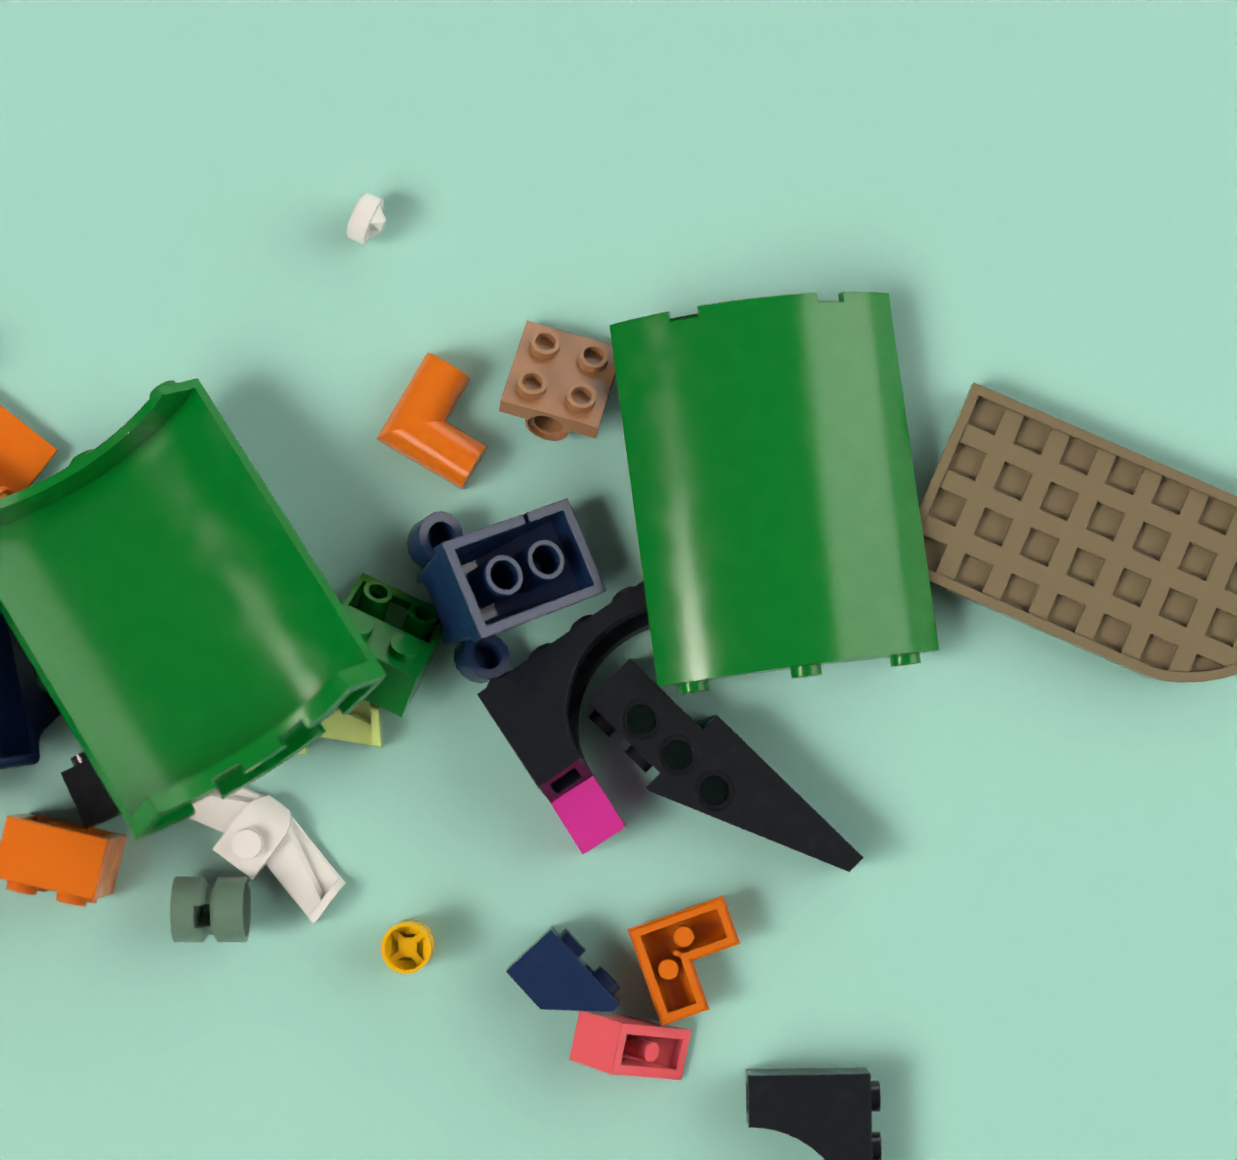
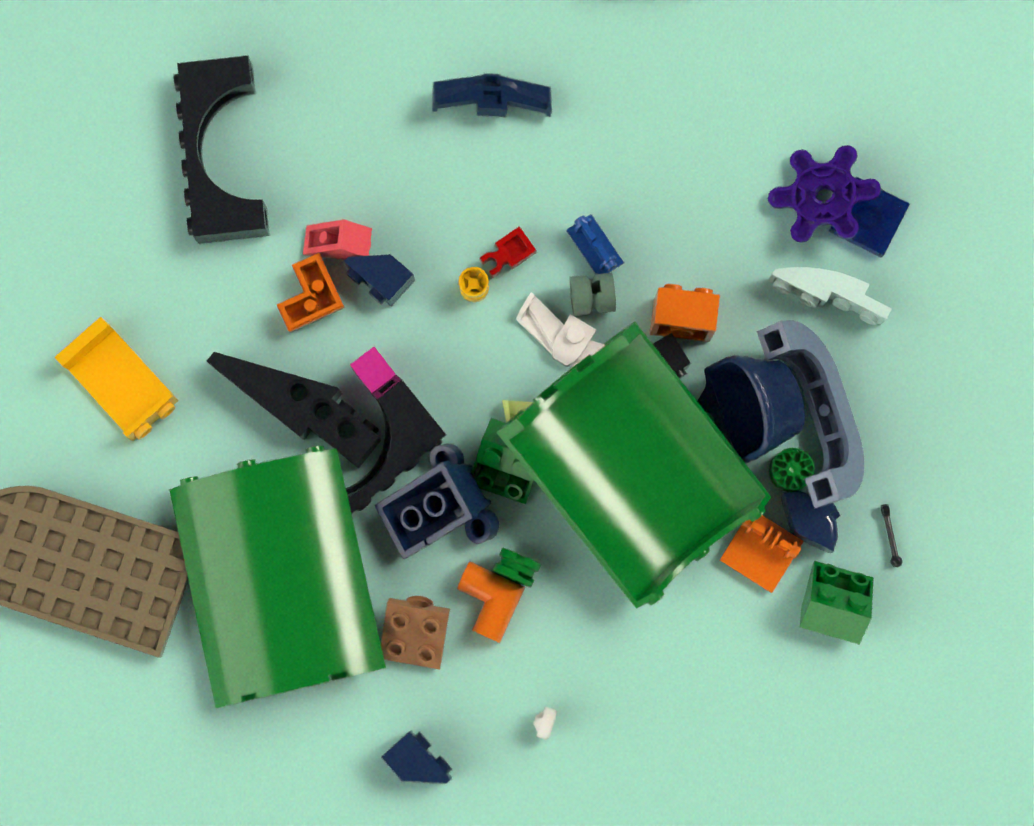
camera: 175 degrees right, 5 degrees down
none -> yellow panel [55,317,179,441]
none -> dark blue slope [381,730,452,784]
none -> red plate [480,226,537,278]
none -> green wheel [492,547,541,588]
none -> blue hinge [566,214,624,274]

